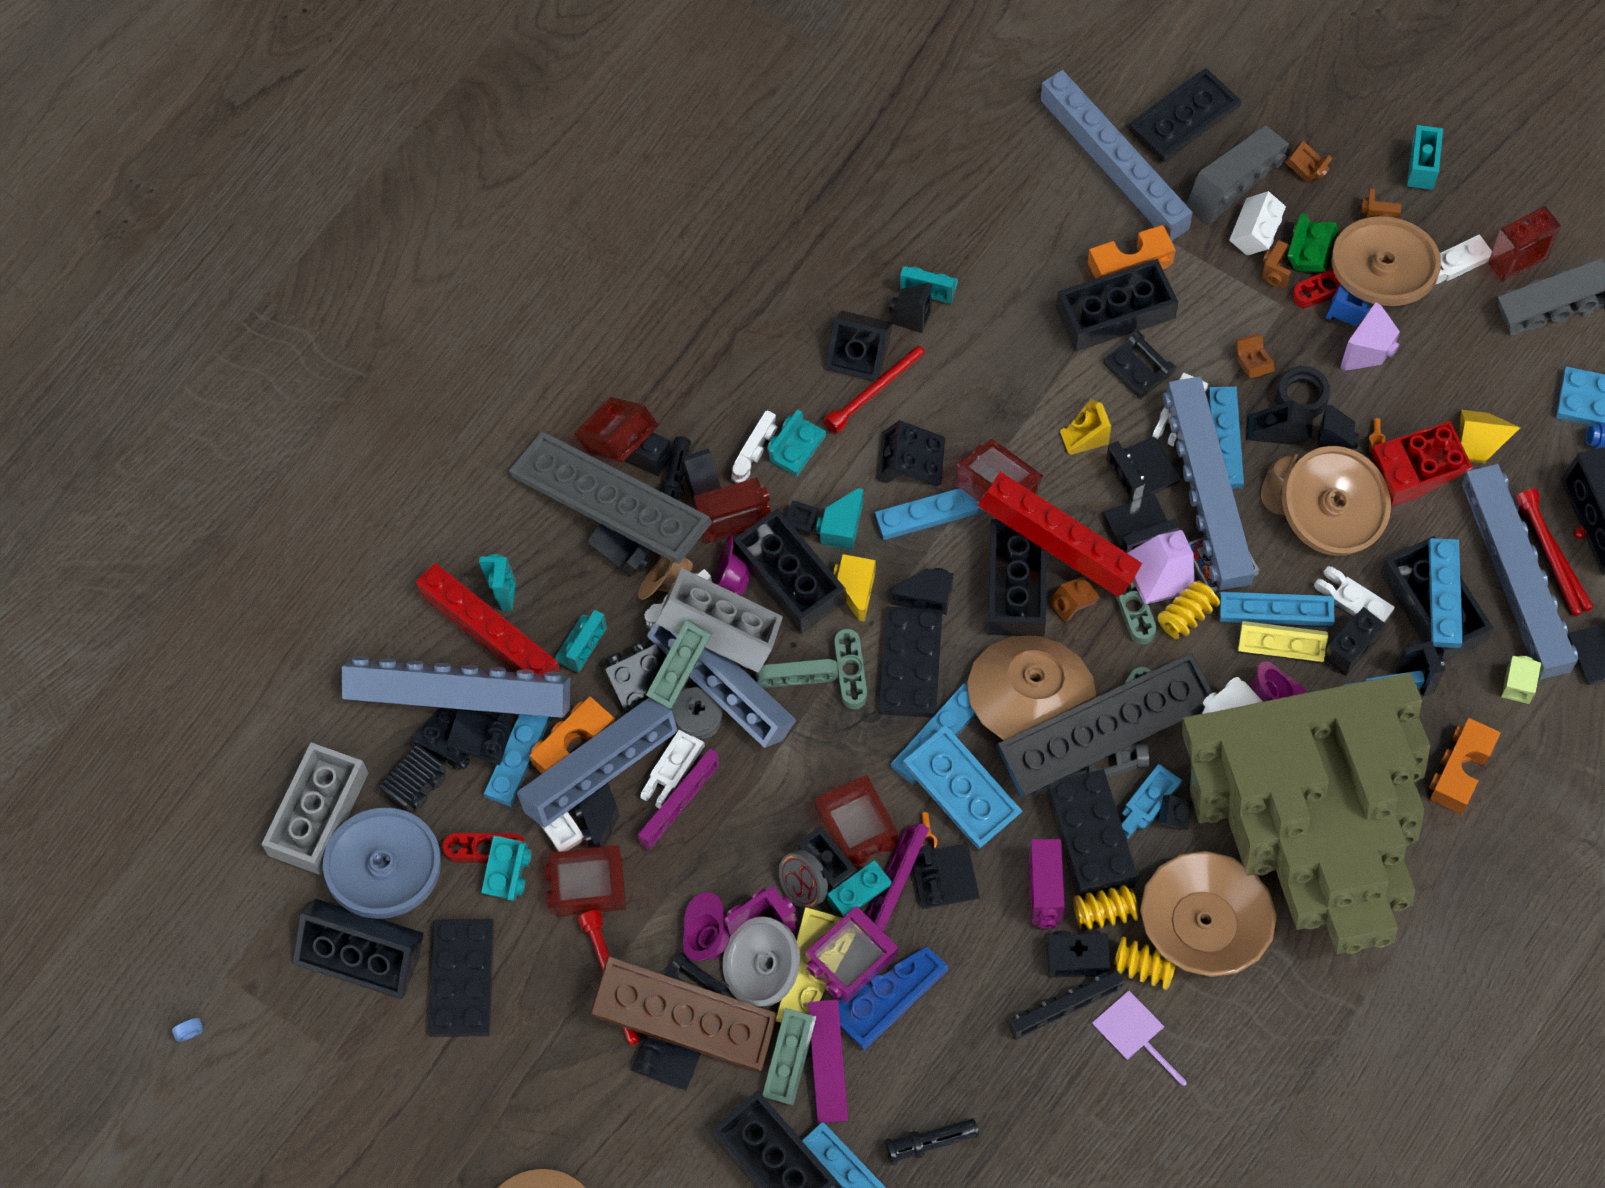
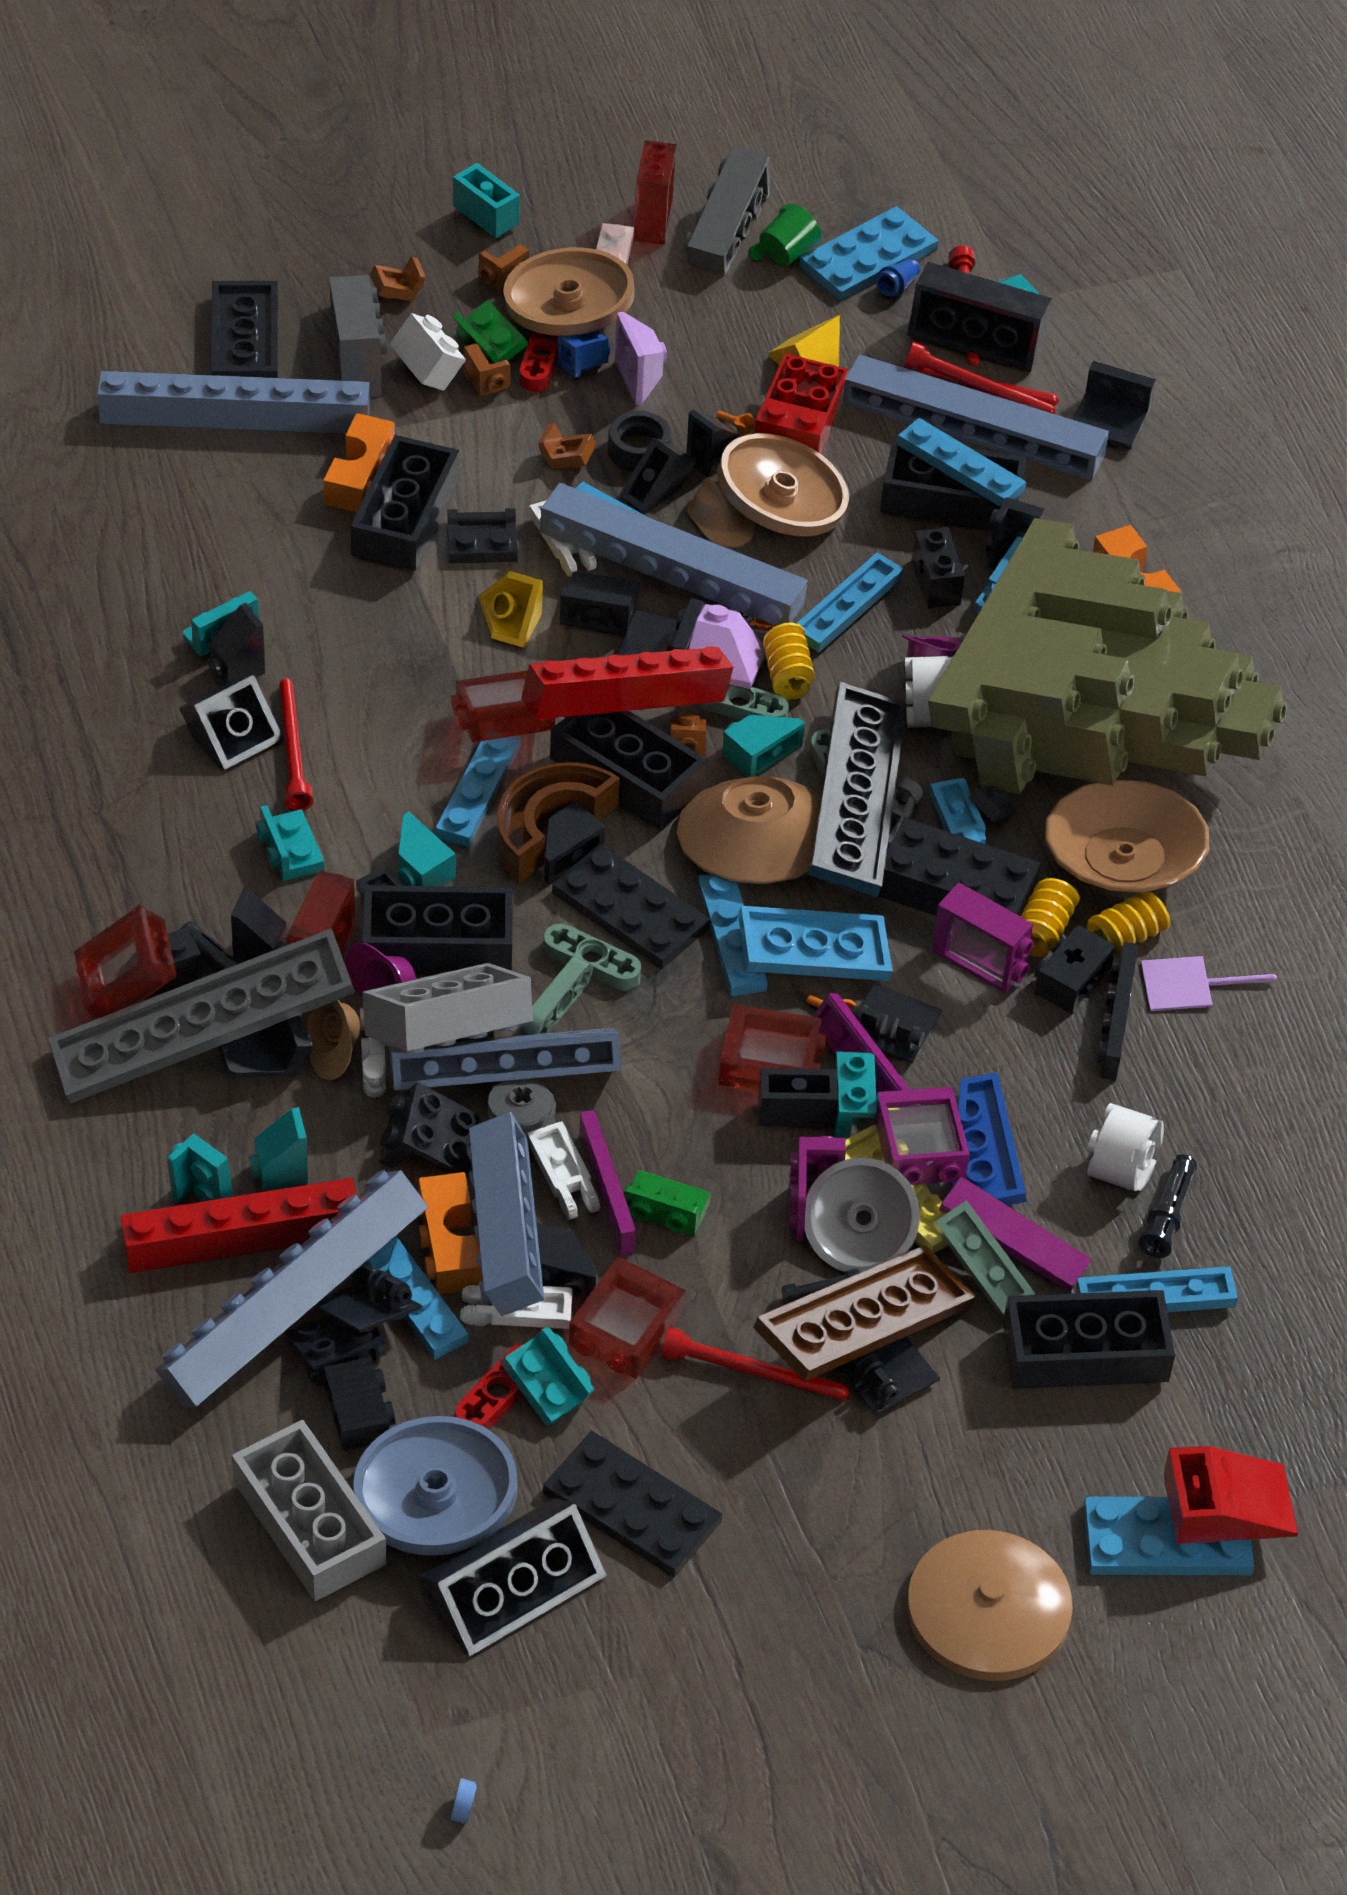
camera: 60 degrees left, 15 degrees down
teal bracket [555,610,607,673] -> none
sand green plate [646,620,713,709] -> none
magenta piece [683,892,729,961] -> none
white hinge [731,410,777,485] -> none
dark grey tile [779,850,828,908] -> none
yellow slope [833,554,876,622] -> none
black bracket [878,420,945,487] -> none
light yellow plate [1238,621,1328,662] -> none
white hinge [1314,566,1395,623] -> none
yellowish green brick [1501,656,1541,704] -> none
none -> teal slope [249,1107,308,1192]
none -> reddish brown brick [497,762,620,884]
none -> green bracket [623,1170,711,1236]
none -> teal slope [722,715,805,777]
none -> green hat [748,203,822,267]
none -> white brick [1087,1103,1164,1192]

